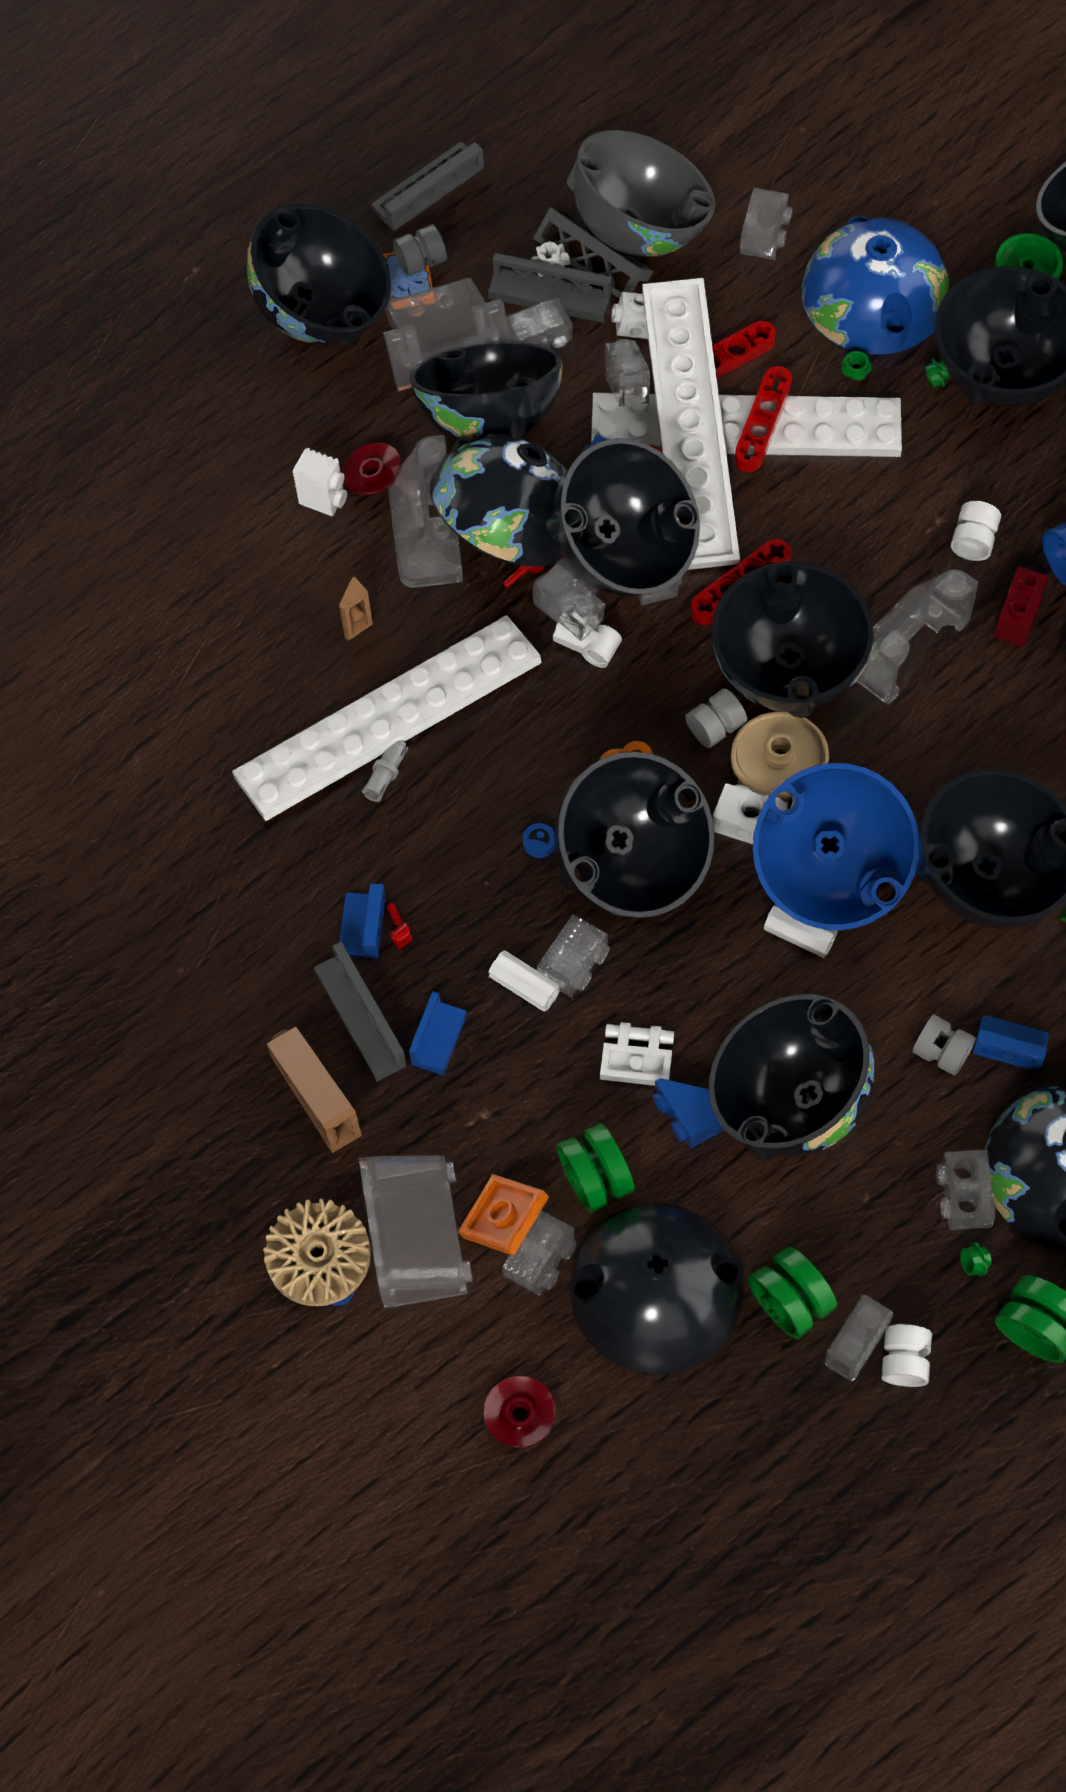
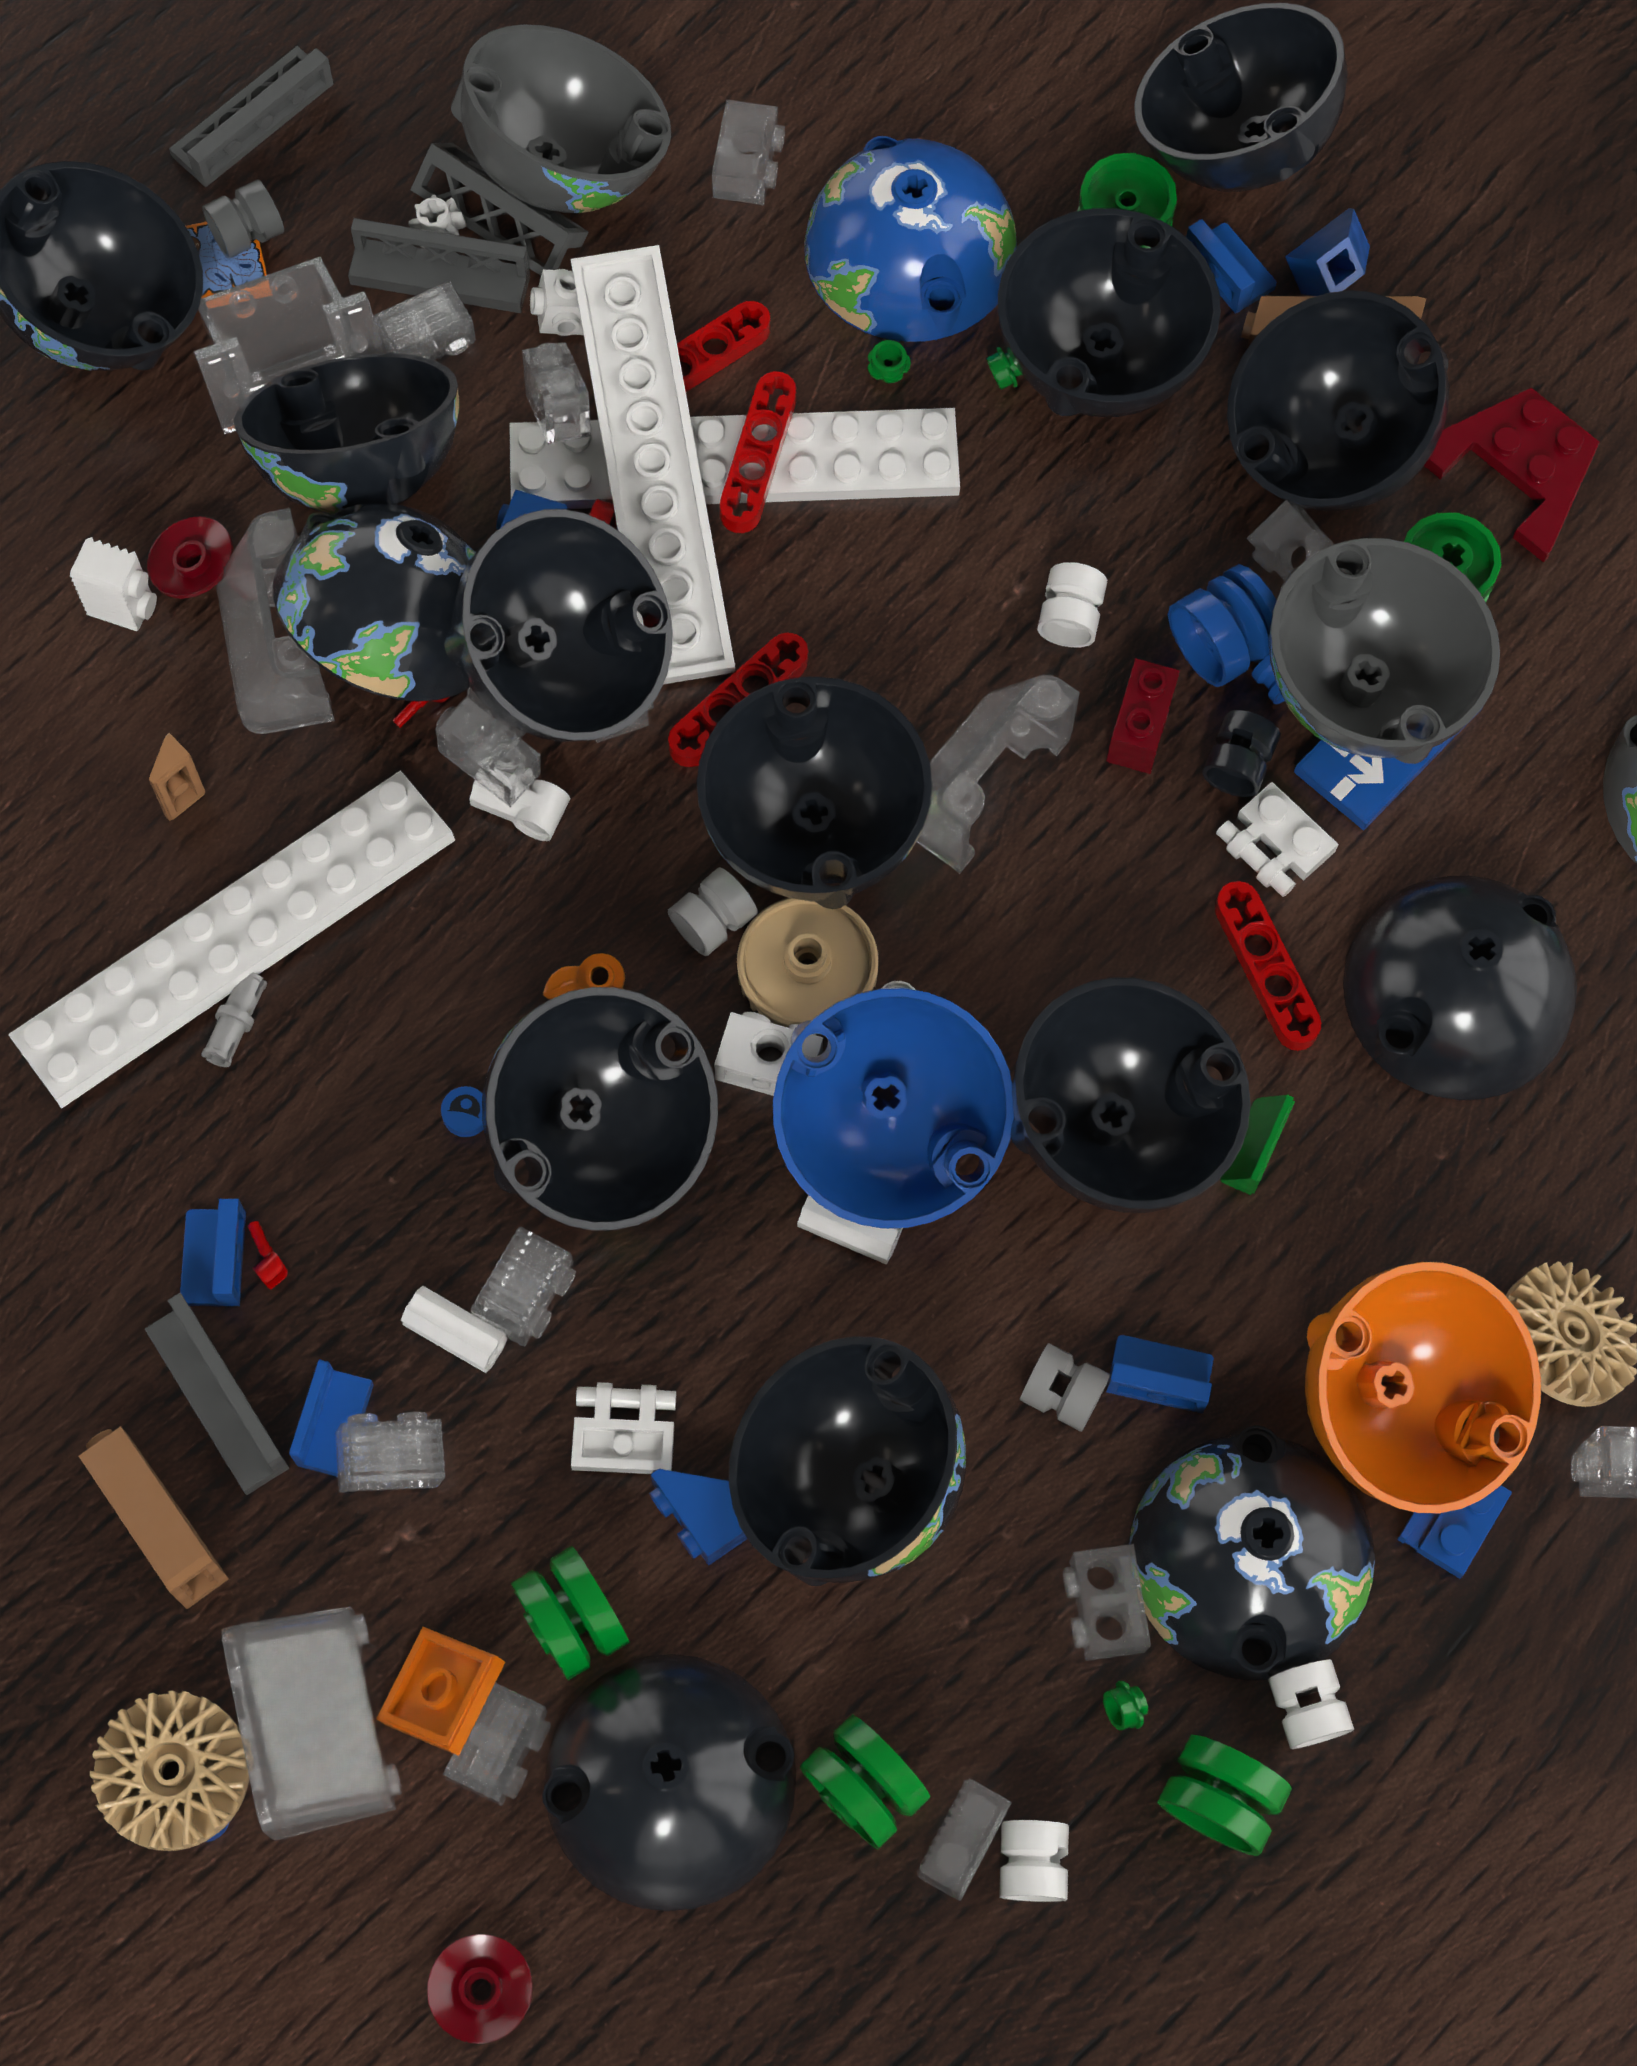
camera: 10 degrees left, 5 degrees up
none -> clear brick [335,1412,445,1492]

